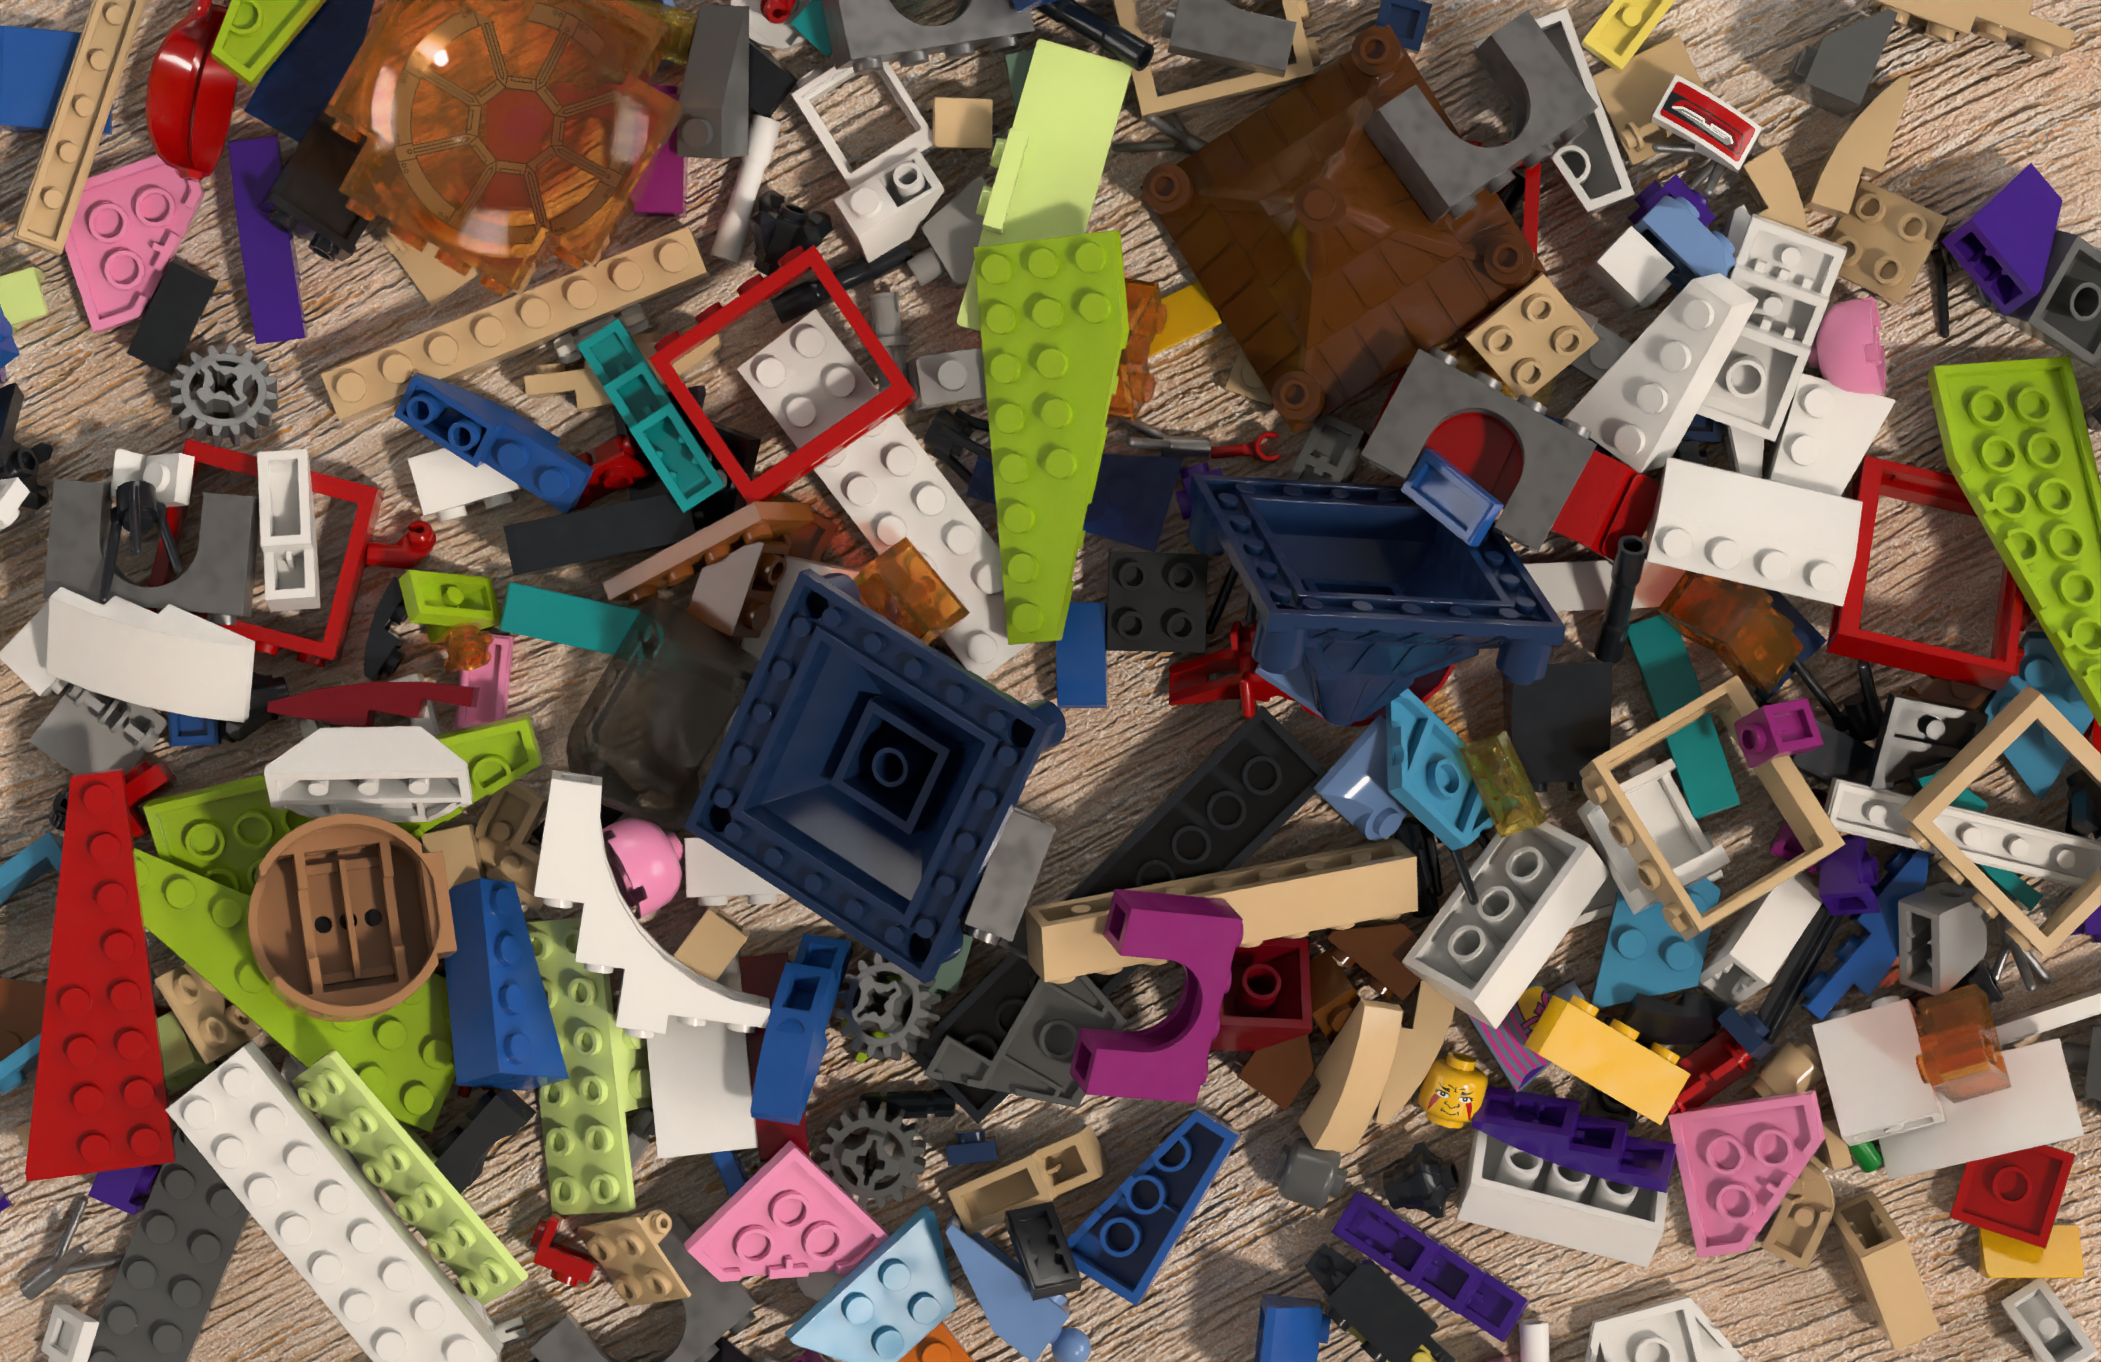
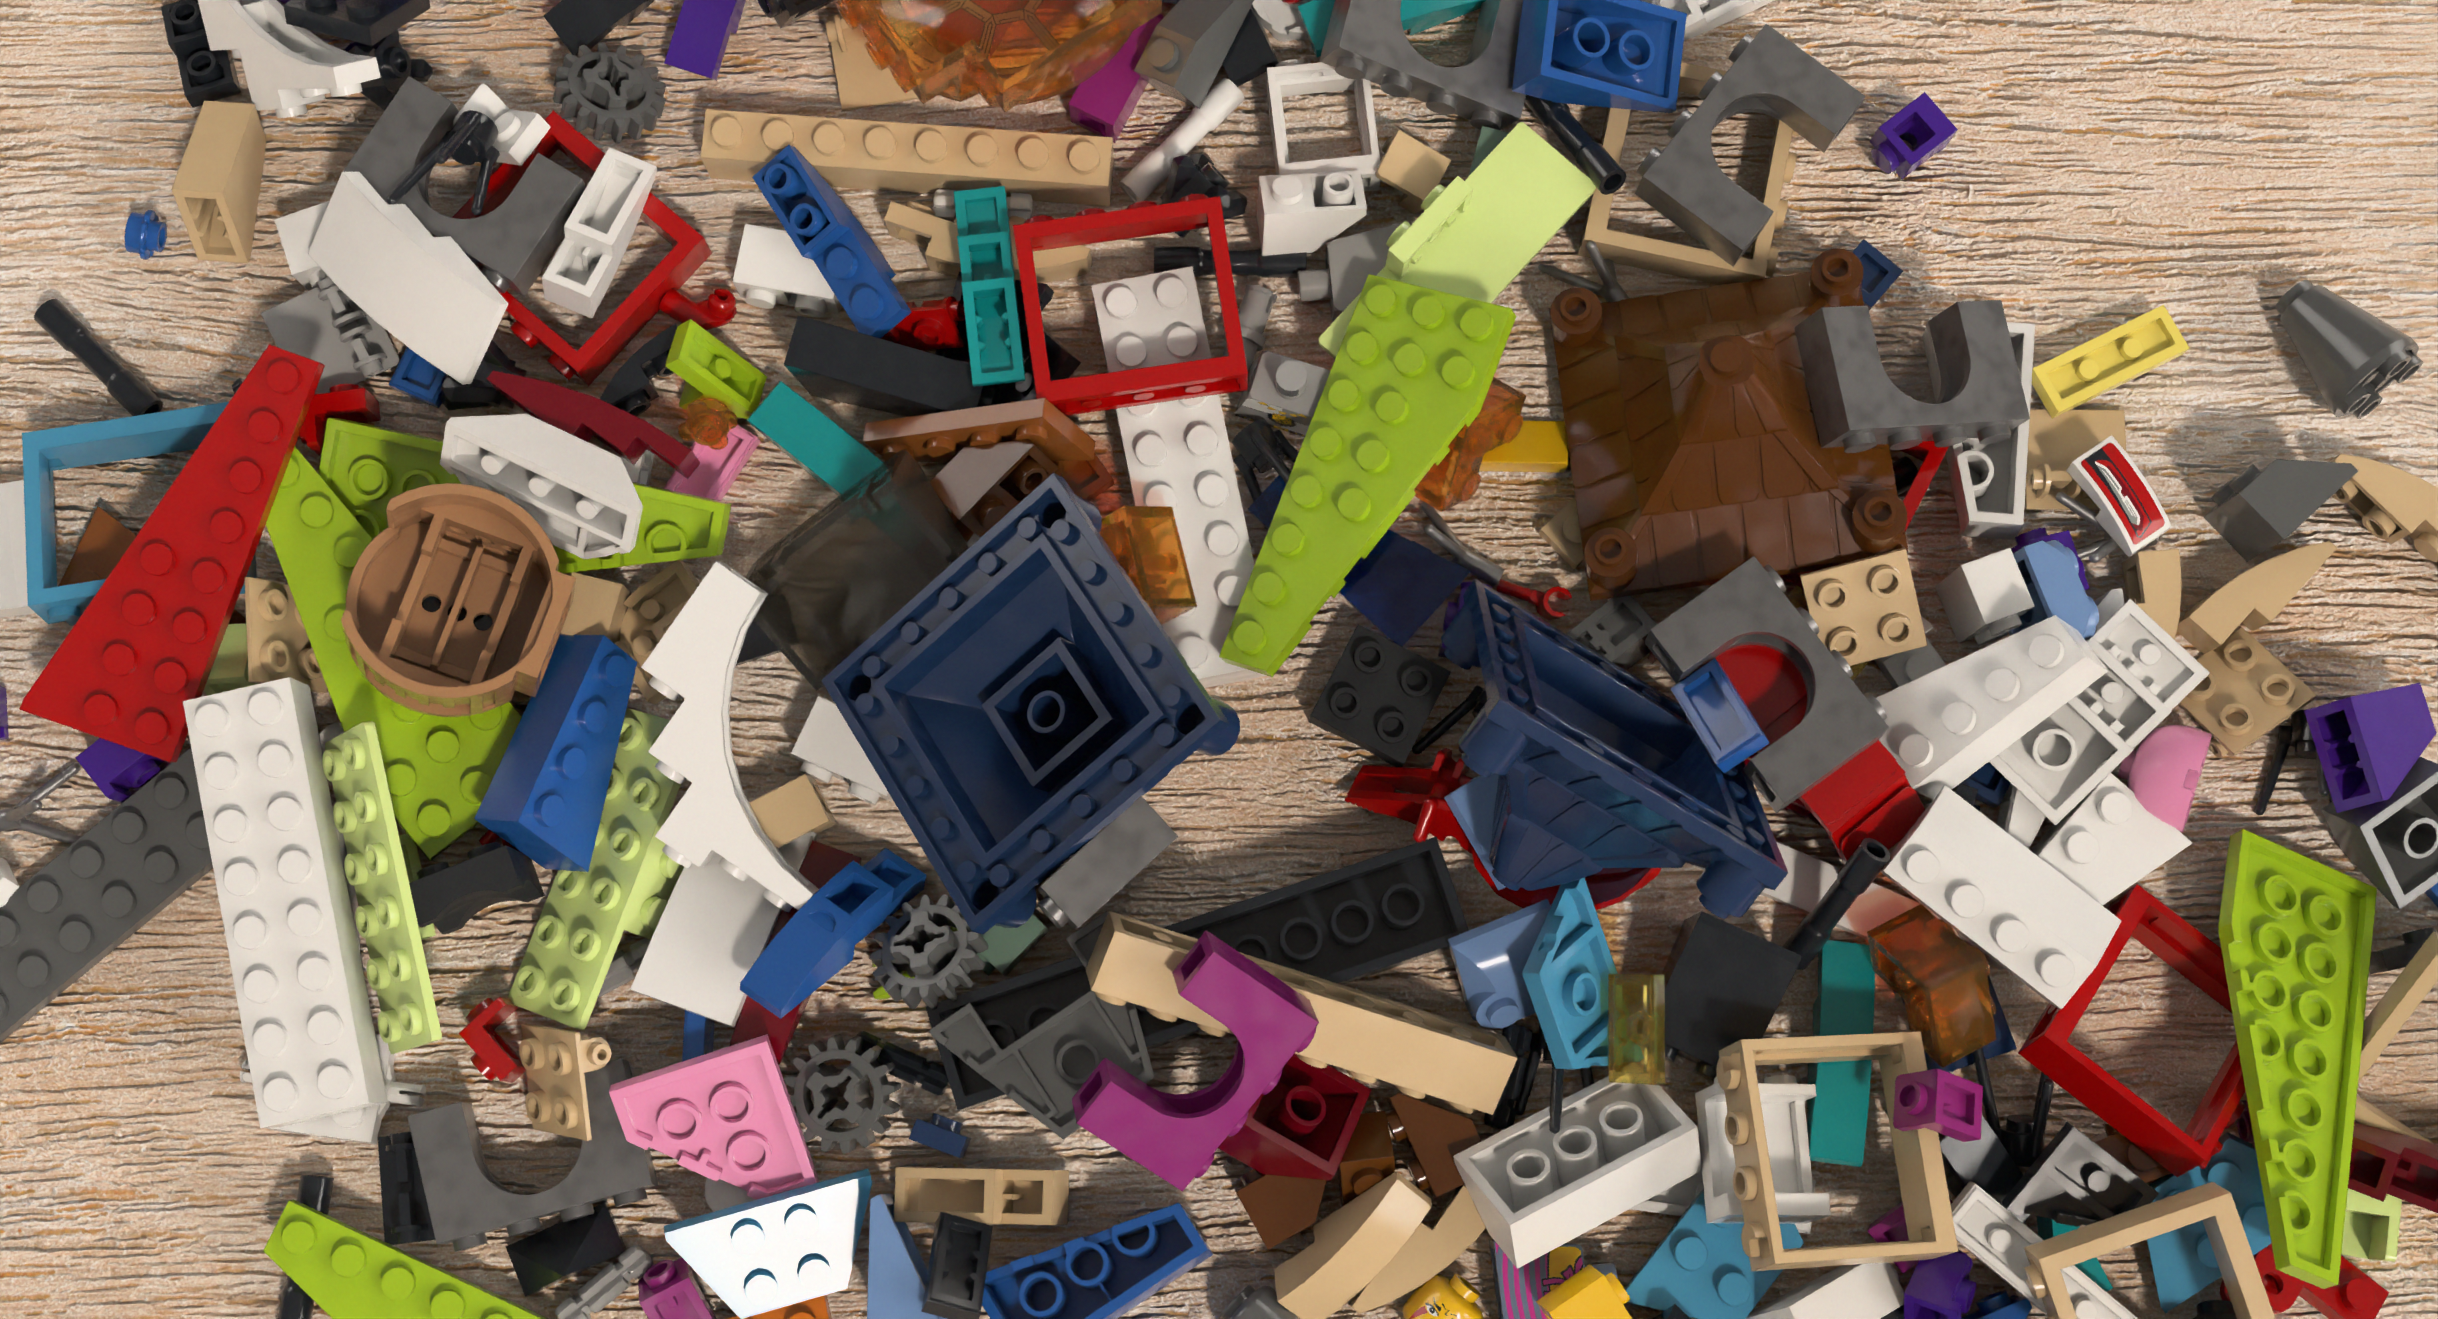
camera: 25 degrees right, 10 degrees down
bright pink cylinder [602,818,685,920] -> none
blue slope [1056,602,1108,709] -> none

